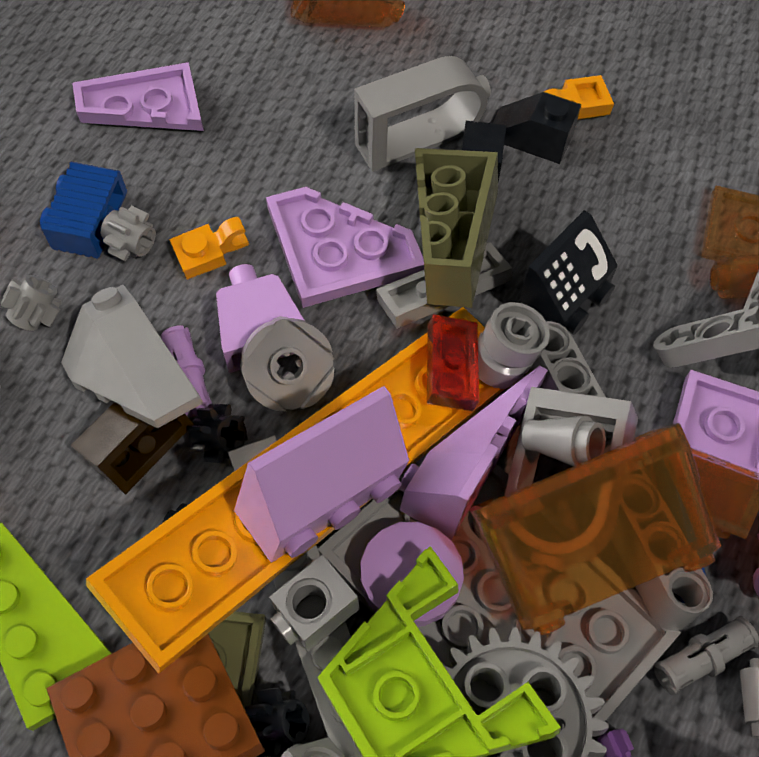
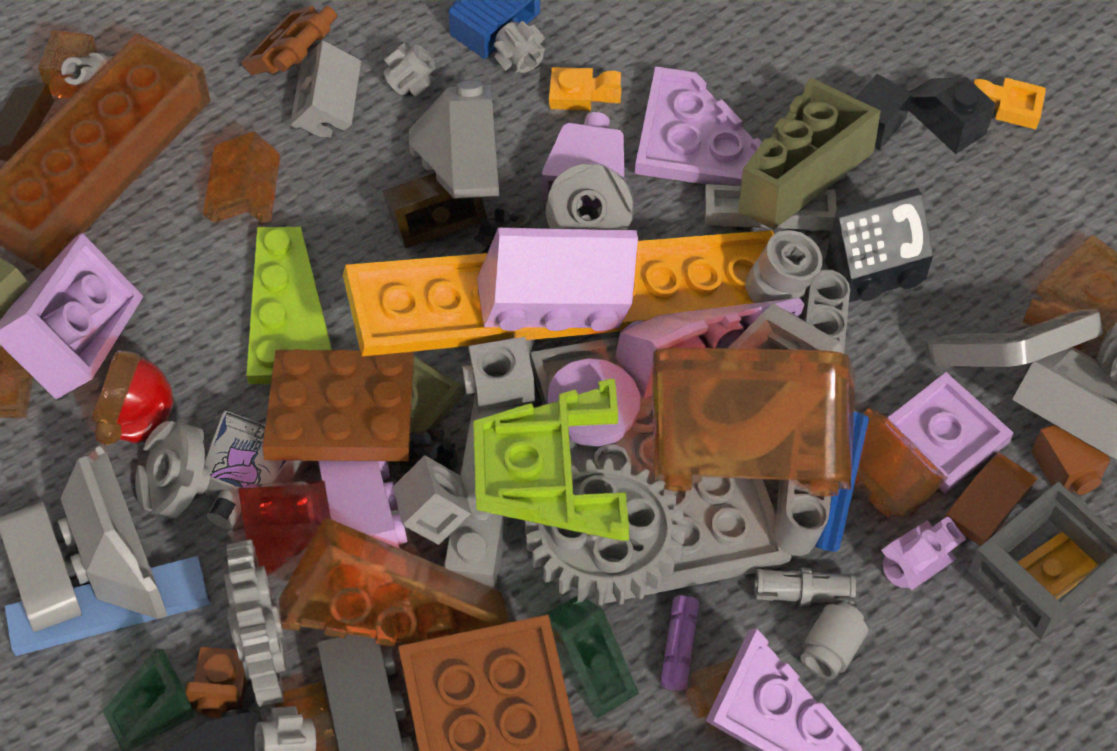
camera: 30 degrees right, 5 degrees down
lavender pin [161,325,213,417] -> none
light grey window [354,56,491,172] -> none
clear red plate [427,314,479,411] -> none
light grey cone [522,416,606,469] -> none

